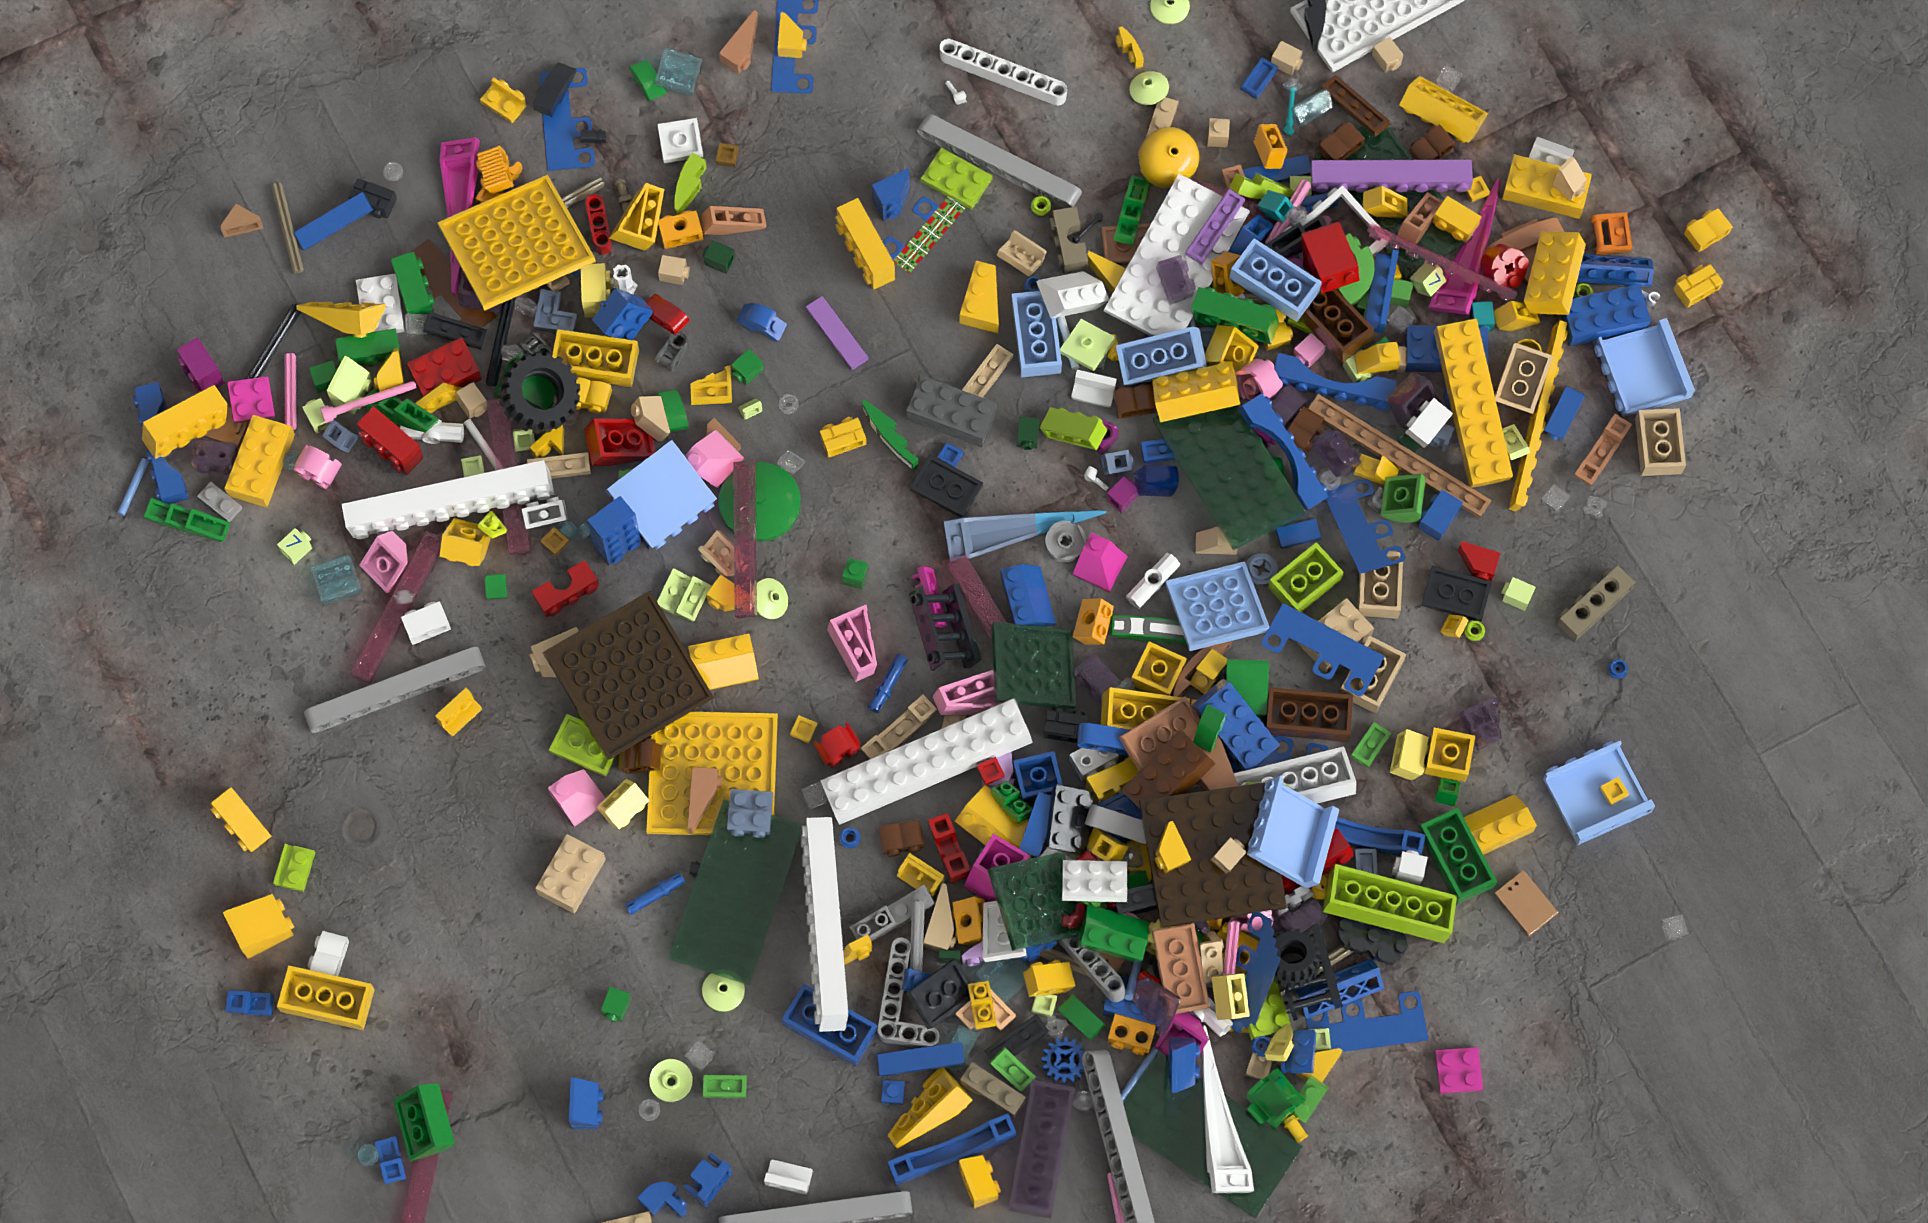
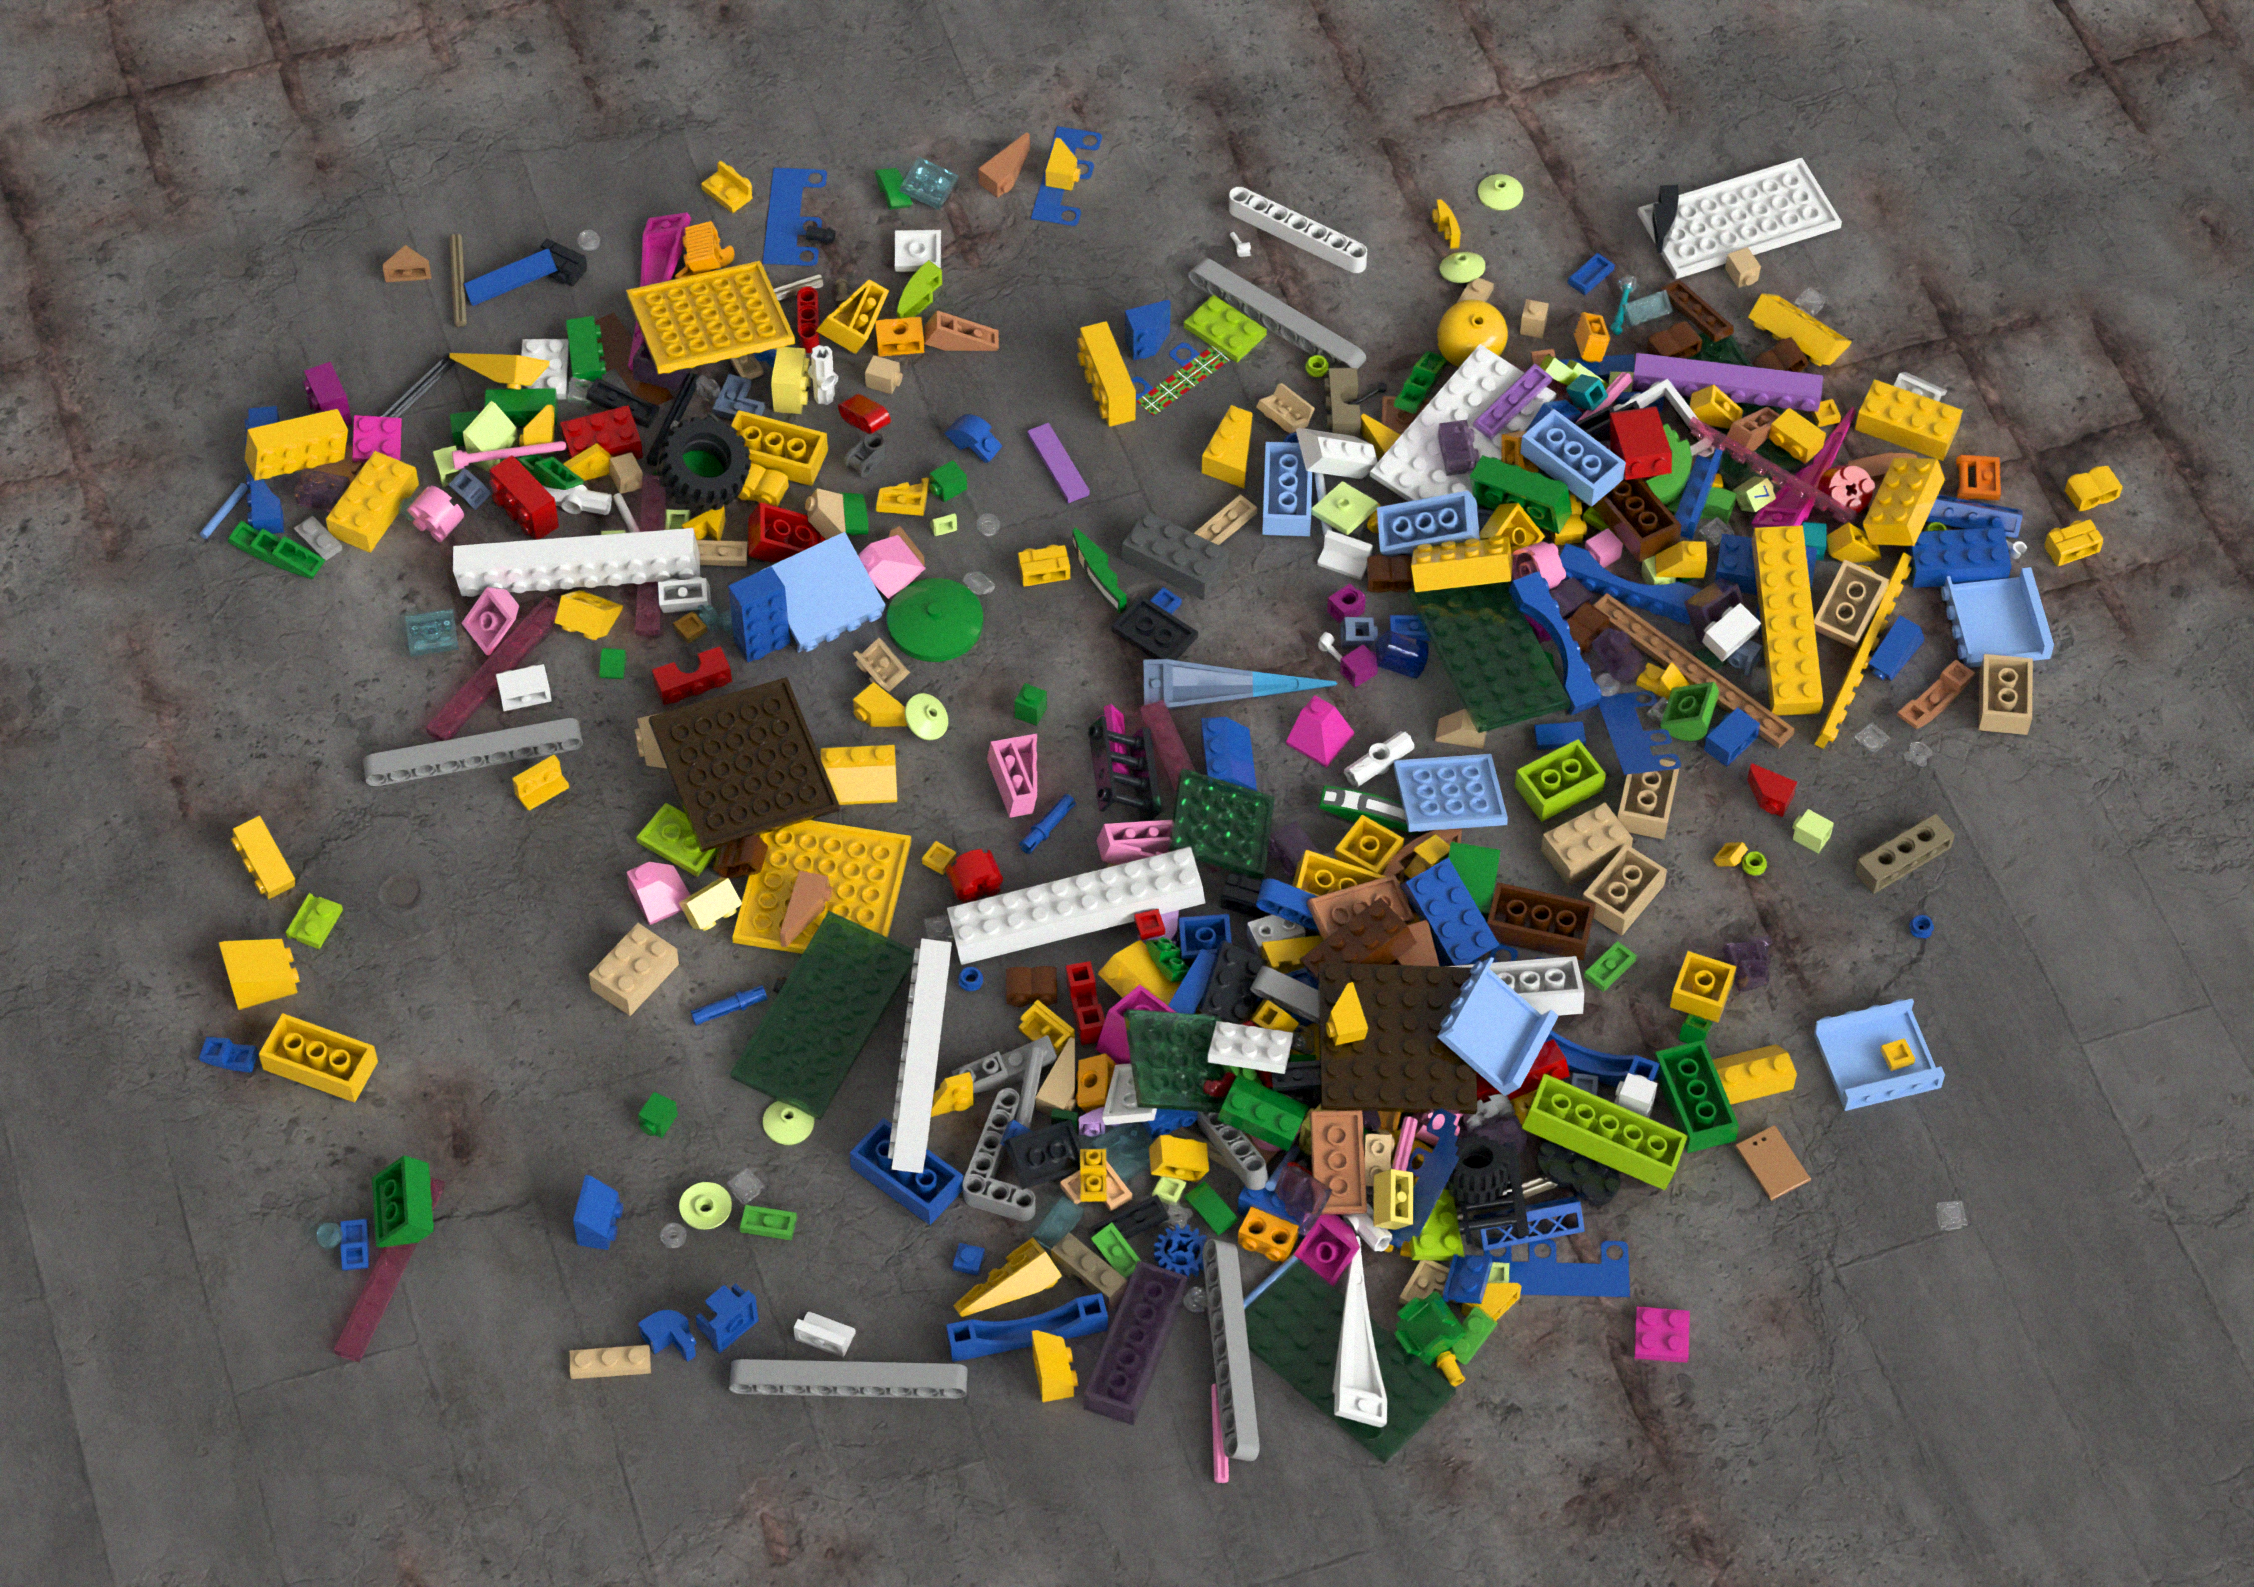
camera: 10 degrees right, 15 degrees down
yellowish green brick [277,528,312,565] -> none
bright pink axle [284,353,297,430] -> none
white brick [308,931,349,976] -> none
clear plate [394,590,415,604] -> none
neon yellow piece [478,511,507,538] -> none
black slope [532,62,577,117] -> none
blue brick [592,288,654,340] -> none
yellowish green slope [657,568,712,622] -> none
dark green brick [702,240,735,274] -> none
pearl gold plate [715,143,739,167] -> none
sand blue plate [727,789,773,838] -> none
clear pink plate [733,459,757,619] -> none
tan slope [861,694,937,759] -> none
blue tile [877,1042,965,1077] -> none
dark green brick [1017,417,1040,450] -> none
lime brick [1039,407,1107,450] -> none
light grey plate [1045,521,1086,562] -> none
light orange brick [1073,598,1114,645] -> none
blue slope [1168,1038,1200,1093] -> none
green slope [1193,704,1226,753] -> none
tan brick [1210,838,1246,874] -> none
sand blue gear [1246,553,1278,586] -> none
blue plate [1251,1036,1270,1057] -> none
blue piece [1262,603,1385,696] -> none
light yellow plate [1264,1024,1294,1061] -> none
tan brick [1271,41,1303,76] -> none
clear plate [1287,206,1307,225] -> none
light yellow brick [1390,729,1429,781] -> none
tan tile [1396,346,1407,373] -> none
black plate [1421,566,1492,622] -> none
yellowish green plate [1502,424,1530,460] -> none
tan slope [1553,156,1587,201] -> none

